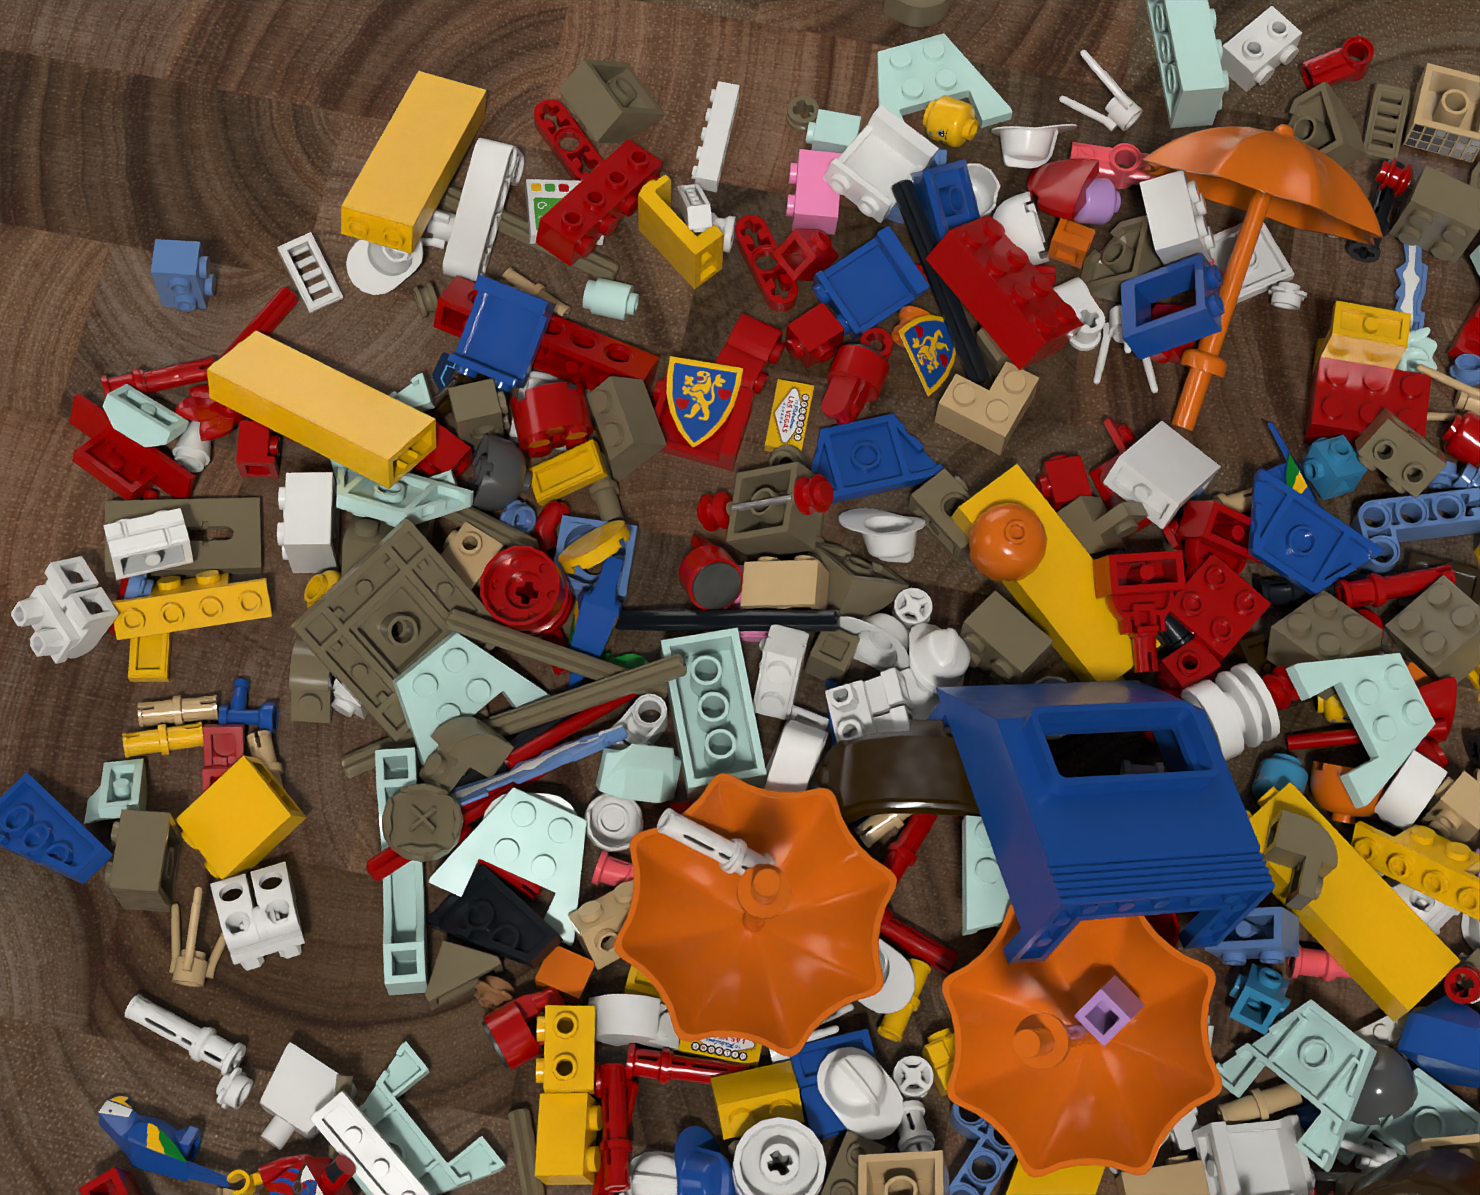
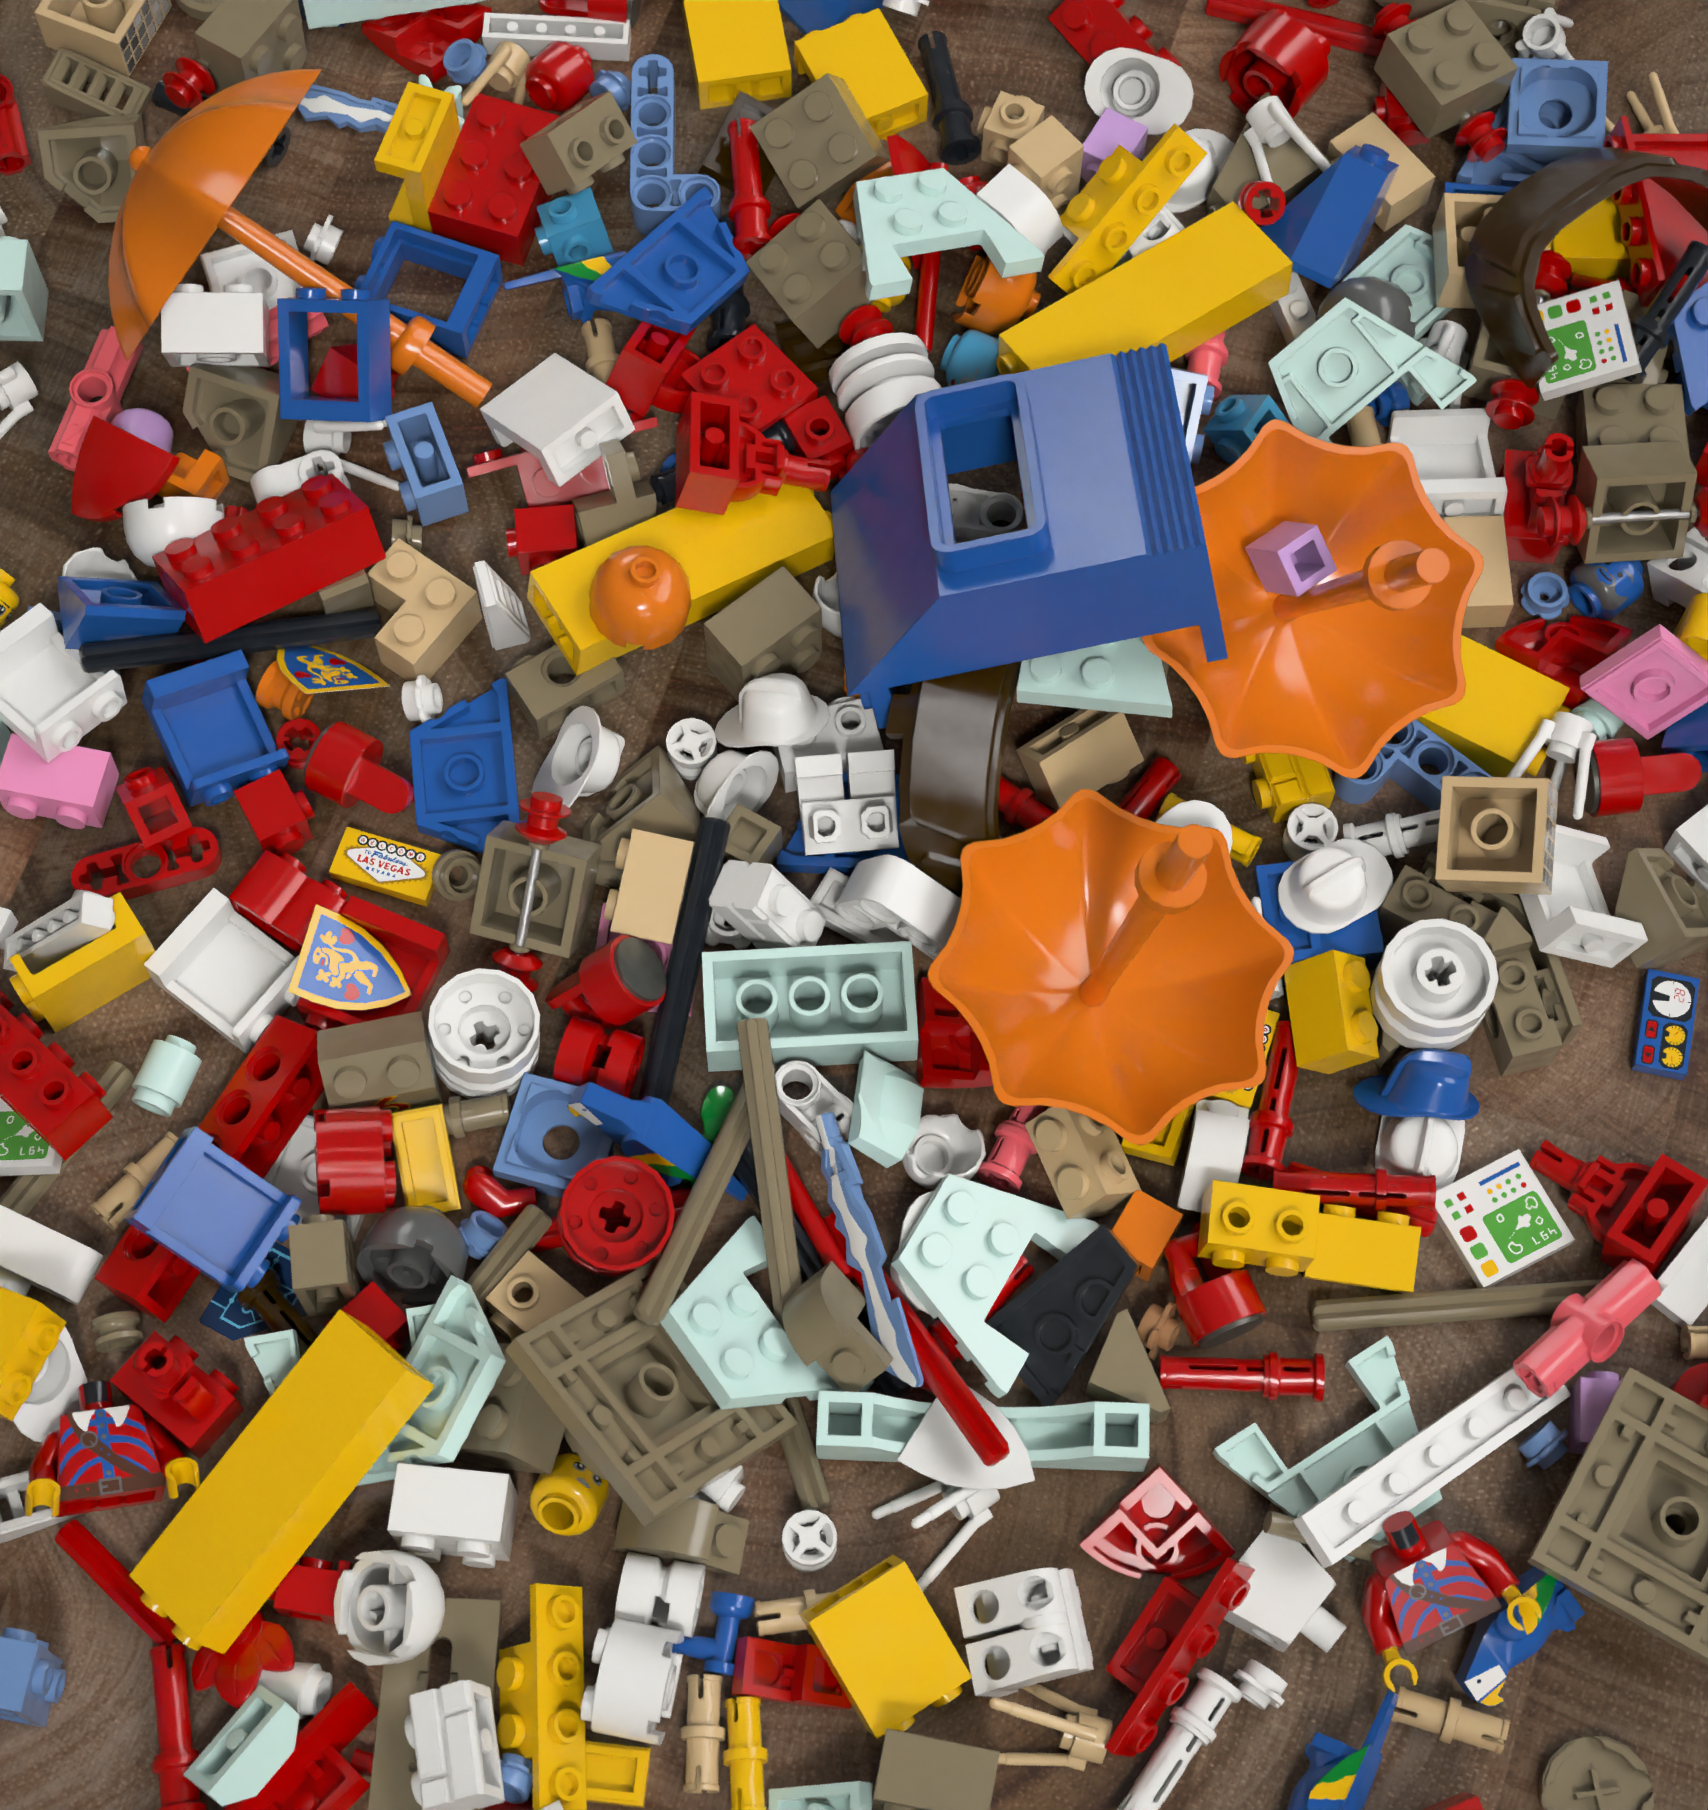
camera: 80 degrees left, 0 degrees up
dark tan tile [381,783,463,862] -> none
yellow tile [558,520,631,574] -> none
white pin [657,808,775,876] -> none
white piece [991,124,1077,169] -> none
dark tan brick [1263,810,1338,911] -> none
none -> torso [24,1381,201,1518]
none -> red brick [110,1331,244,1460]
none -> white panel [144,888,300,1054]
none -> white cylinder [334,1550,445,1666]
none -> blue window [354,221,503,359]
none -> medium blue brick [382,402,469,527]
none -> dark tan plate [391,515,422,553]
none -> white plate [402,674,443,723]
none -> white wheel [428,968,540,1099]
none -> white slope [473,560,531,651]
none -> red wheel [553,1016,646,1098]
none -> white brick [580,1618,684,1745]
none -> white wheel [615,1552,706,1638]
none -> white wheel [782,1510,837,1573]
none -> white plant [871,1481,1000,1592]
none -> white sticker [898,1388,1035,1490]
none -> tan brick [1016,709,1144,811]
none -> red brick [1079,1463,1236,1580]
none -> red bracket [1104,1557,1255,1758]
none -> red pin [1159,1351,1325,1402]

